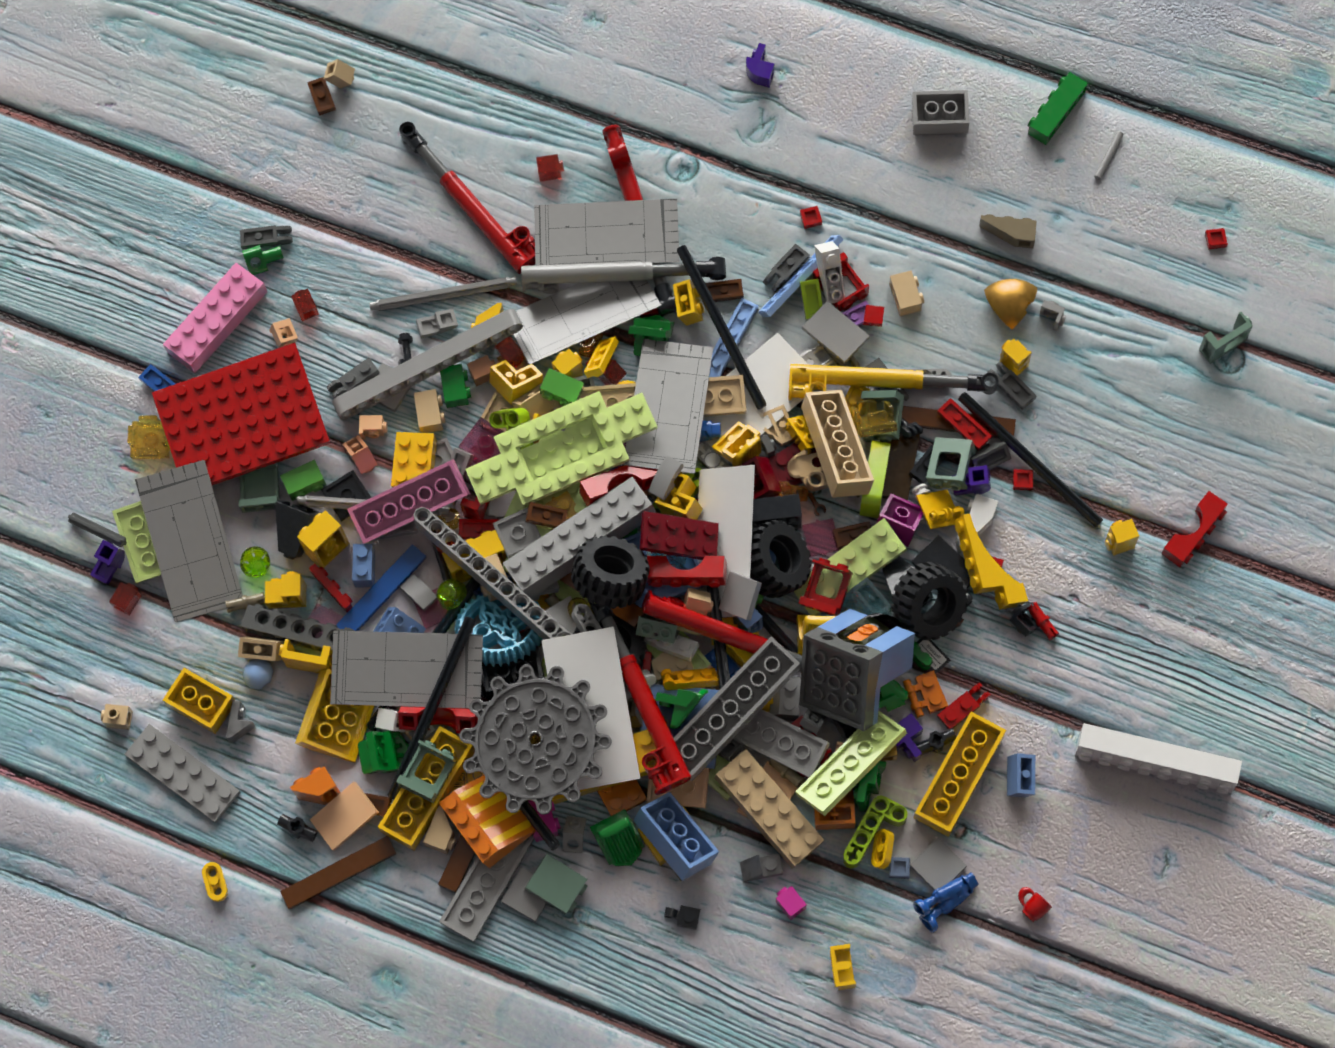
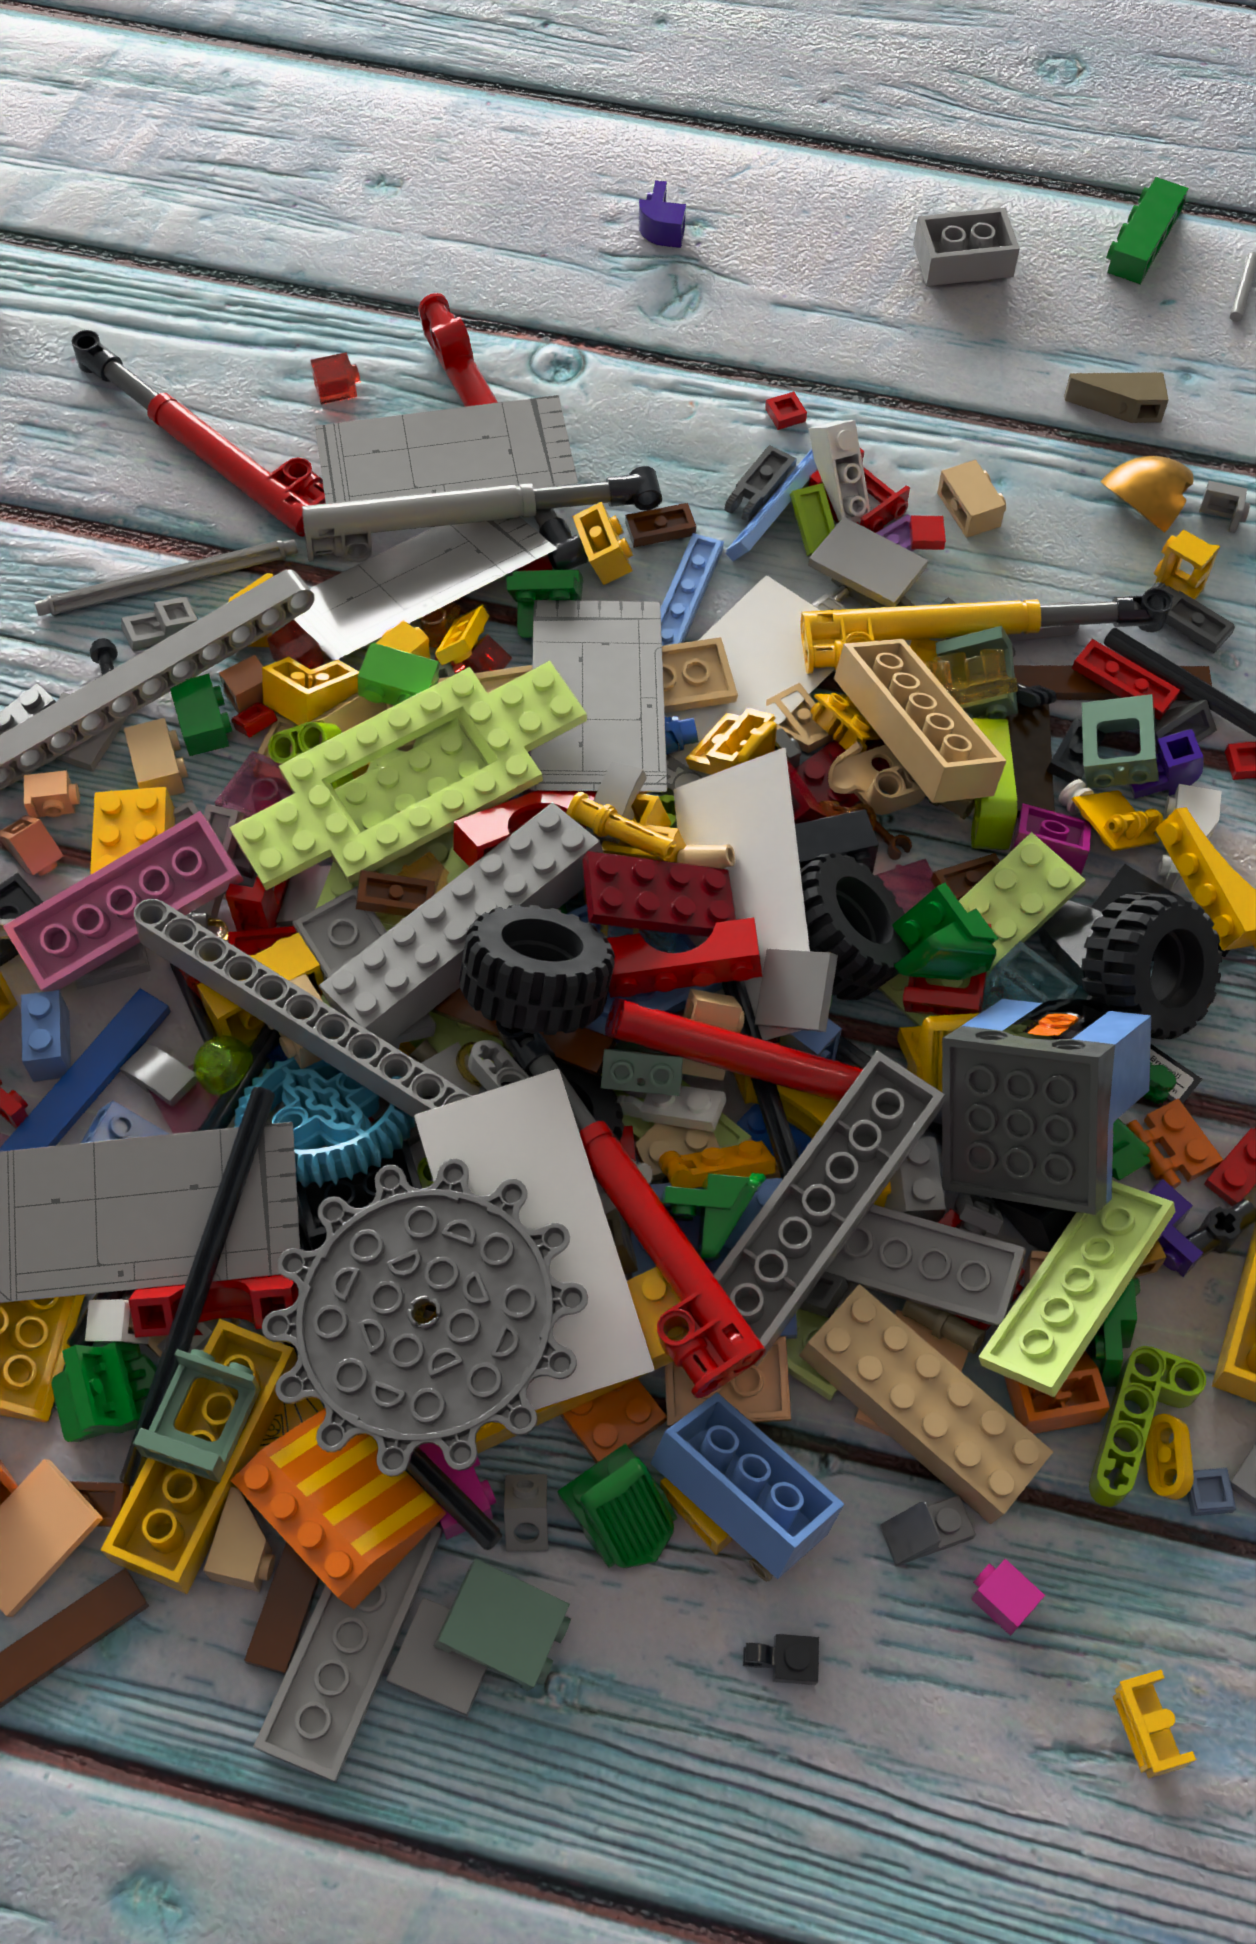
camera: 15 degrees left, 10 degrees down
black axle [677,245,766,410] -> none
none -> red tile [231,702,278,738]
none -> yellow pin [567,792,676,861]
none -> tan cone [677,844,736,869]
none -> green piece [892,882,999,980]

